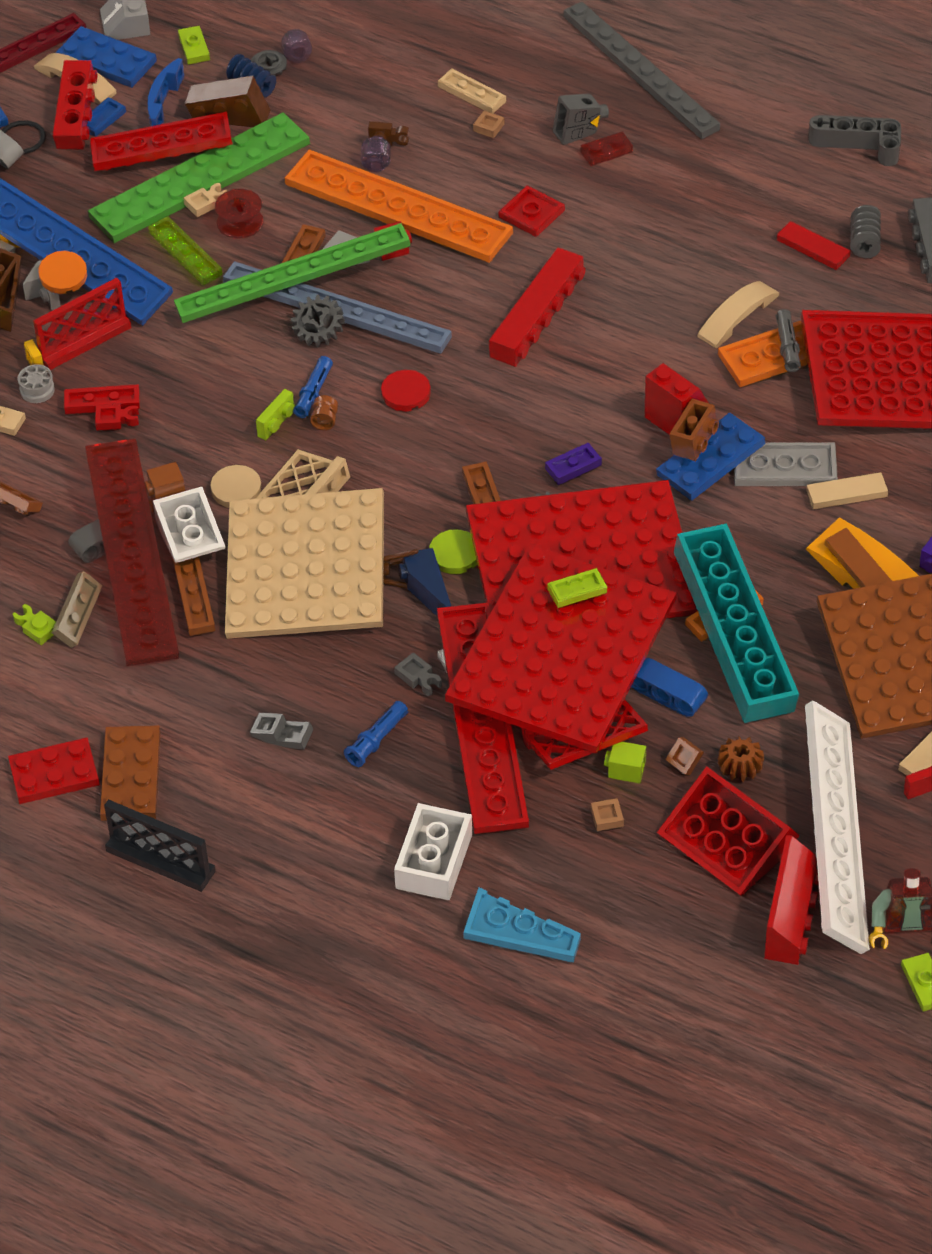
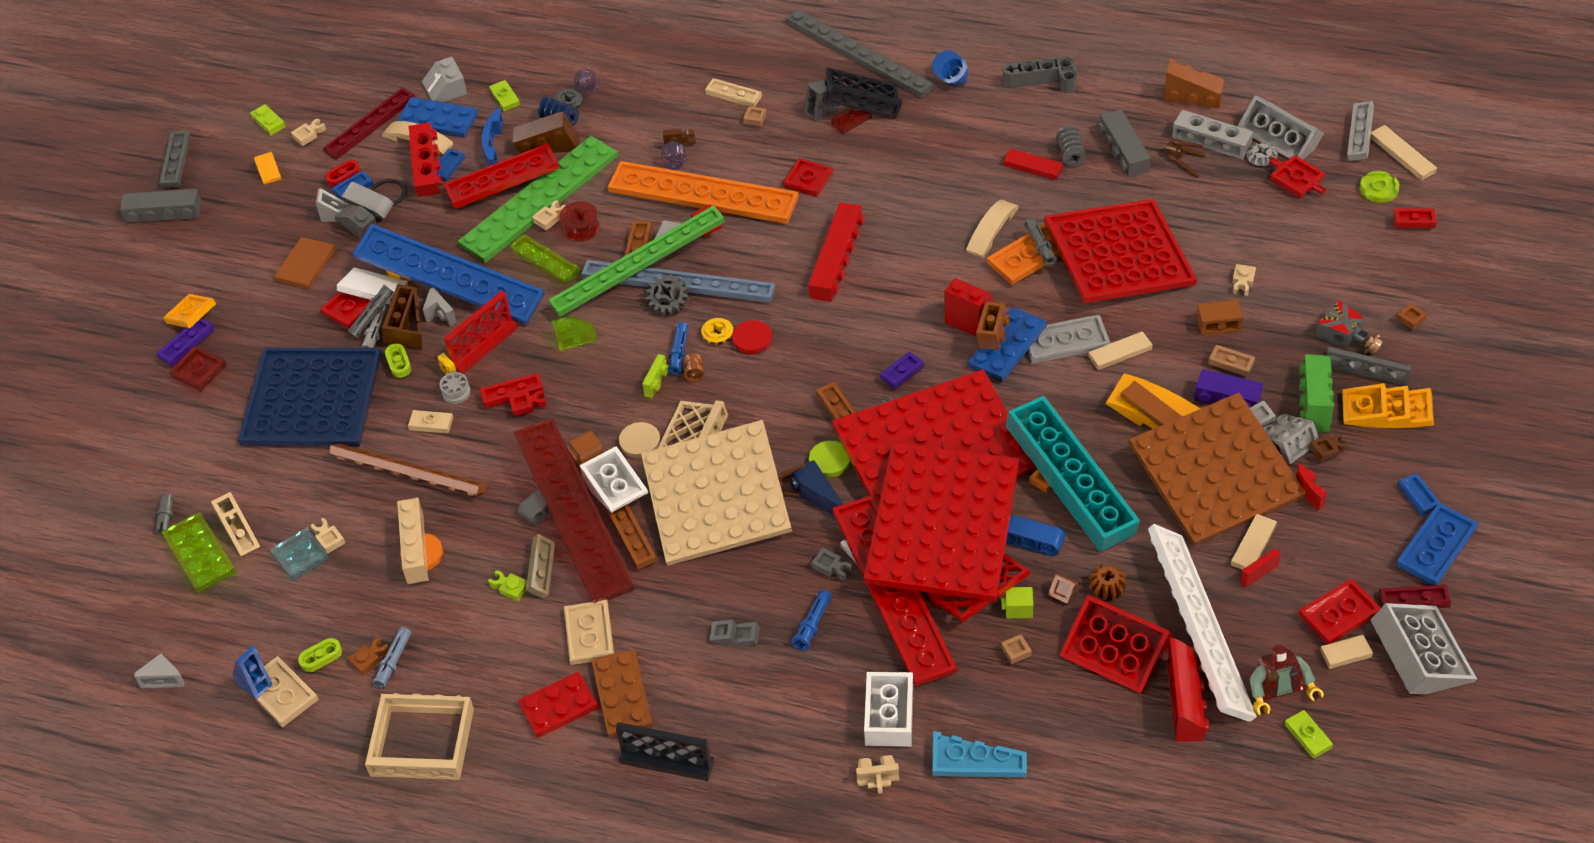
camera: 10 degrees left, 0 degrees up
orange tile [38,251,87,294] -> none
lime plate [547,568,607,608] -> none
none -> clear neon green slope [552,316,598,351]
none -> tan tile [564,600,614,665]
none -> yellow gear [701,318,733,345]
none -> black fence [826,68,902,118]
none -> tan hips [856,755,900,794]
none -> blue piece [932,50,968,85]

